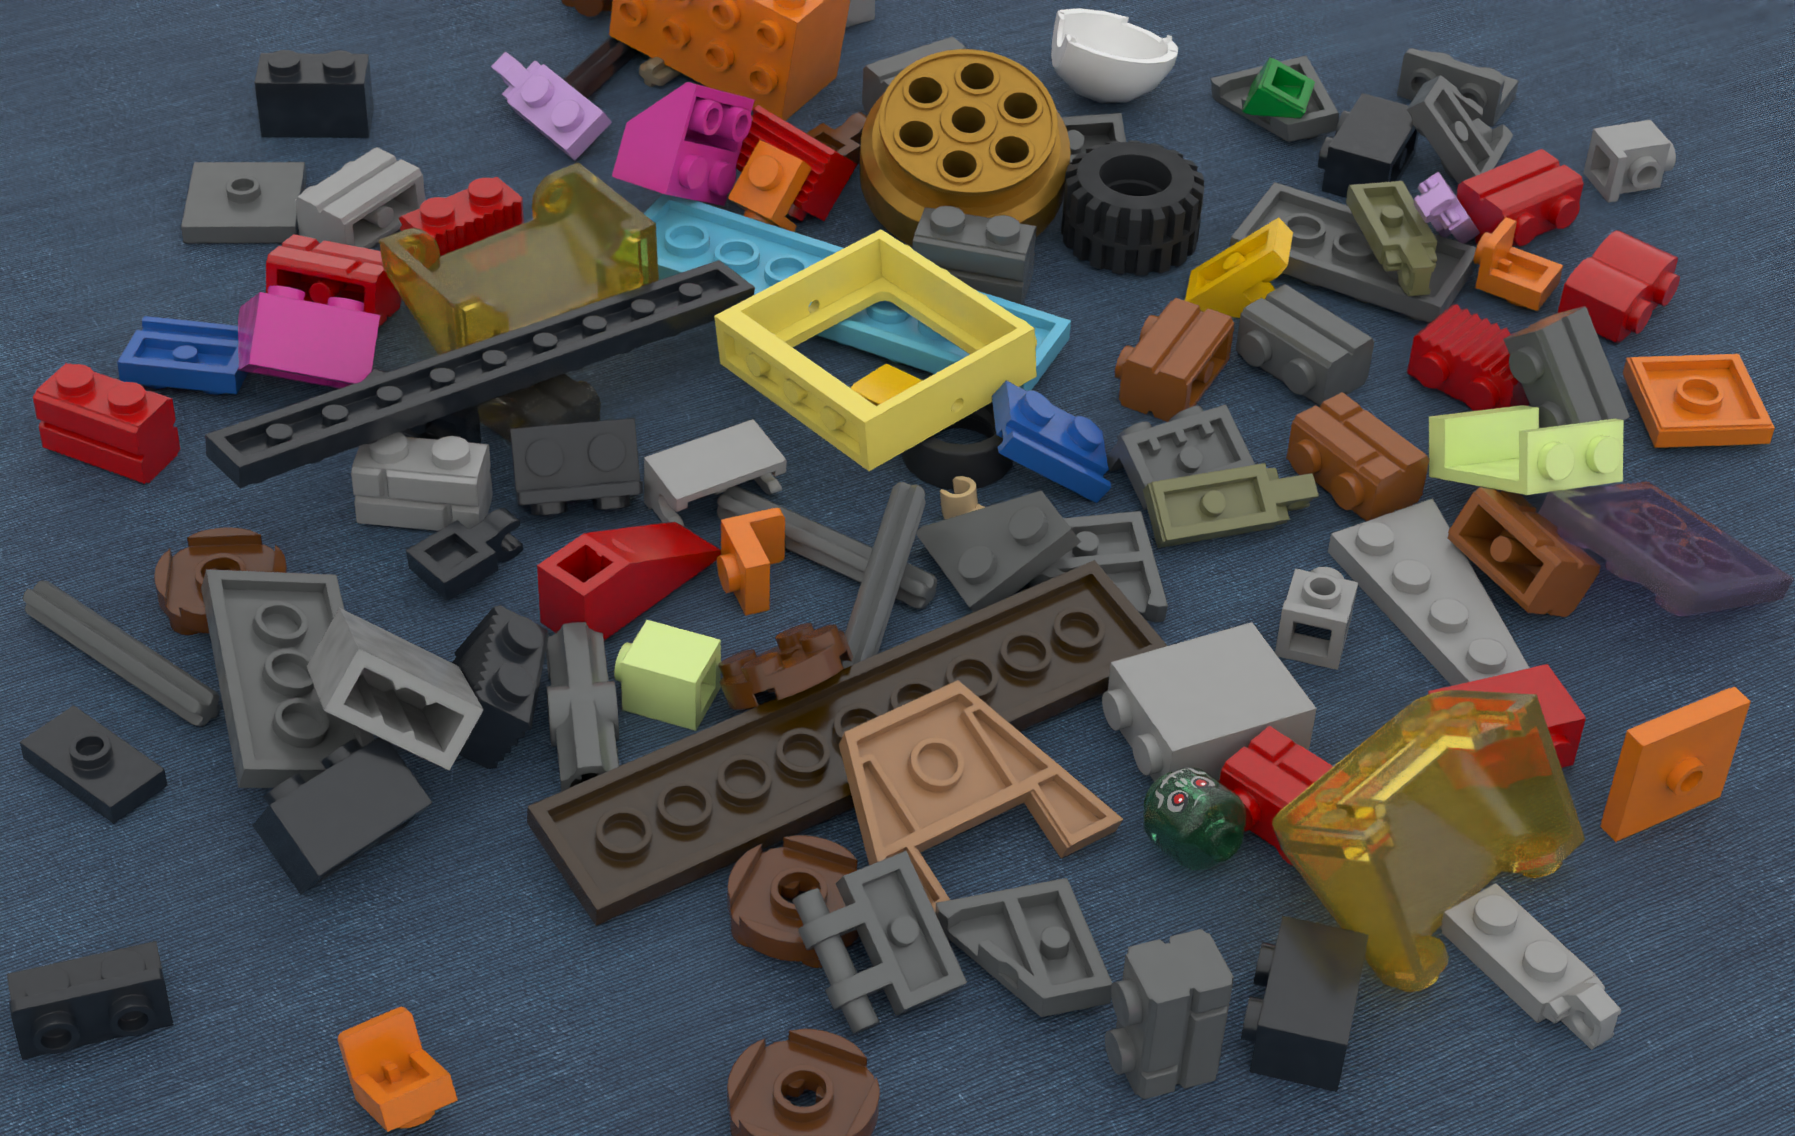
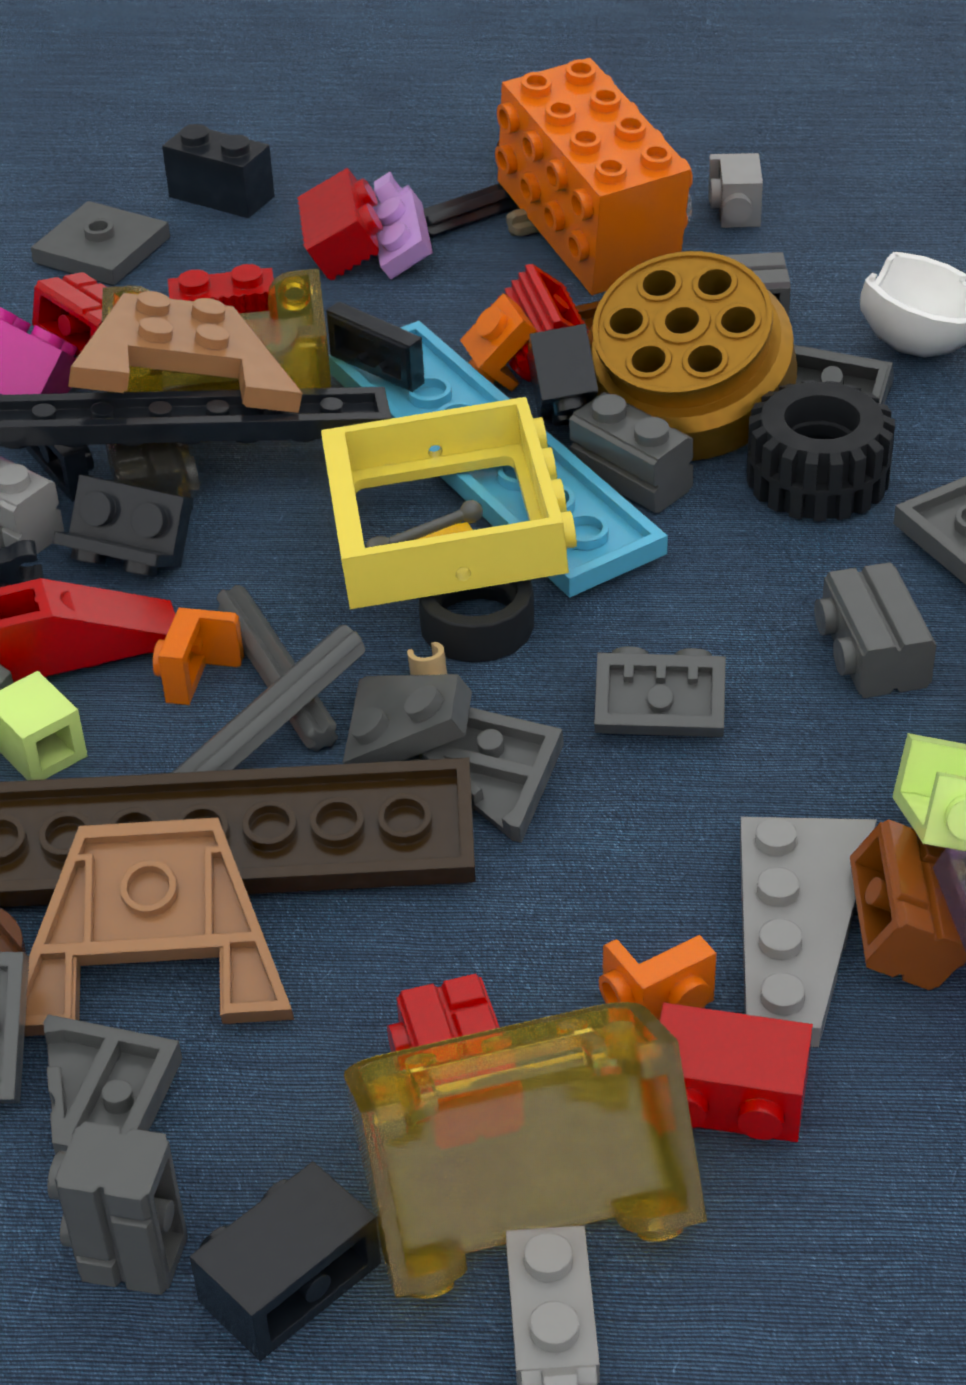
camera: 35 degrees right, 0 degrees up
light grey brick [295,147,425,249] -> none
dark pink slope [612,82,754,206] -> none
light grey hinge [644,419,787,526] -> none
reddish brown plate [718,623,854,710] -> none
blue plate [992,380,1111,503] -> none
light grey brick [1102,622,1317,799] -> none
dark orange brick [1115,298,1235,422] -> none
olive hinge [1143,463,1319,548] -> none
clear green head [1143,767,1246,871] -> none
yellow slope [1185,217,1293,318] -> none
light grey brick [1275,567,1358,670] -> none
dark orange brick [1286,392,1430,521] -> none
orange plate [1600,687,1751,842] -> none
none -> medium nougat wing [68,291,303,413]
none -> red brick [297,168,383,280]
none -> black plate [326,302,425,392]
none -> dark grey hinge [366,500,483,548]
none -> black brick [527,324,598,426]
none -> orange bracket [598,935,716,1037]

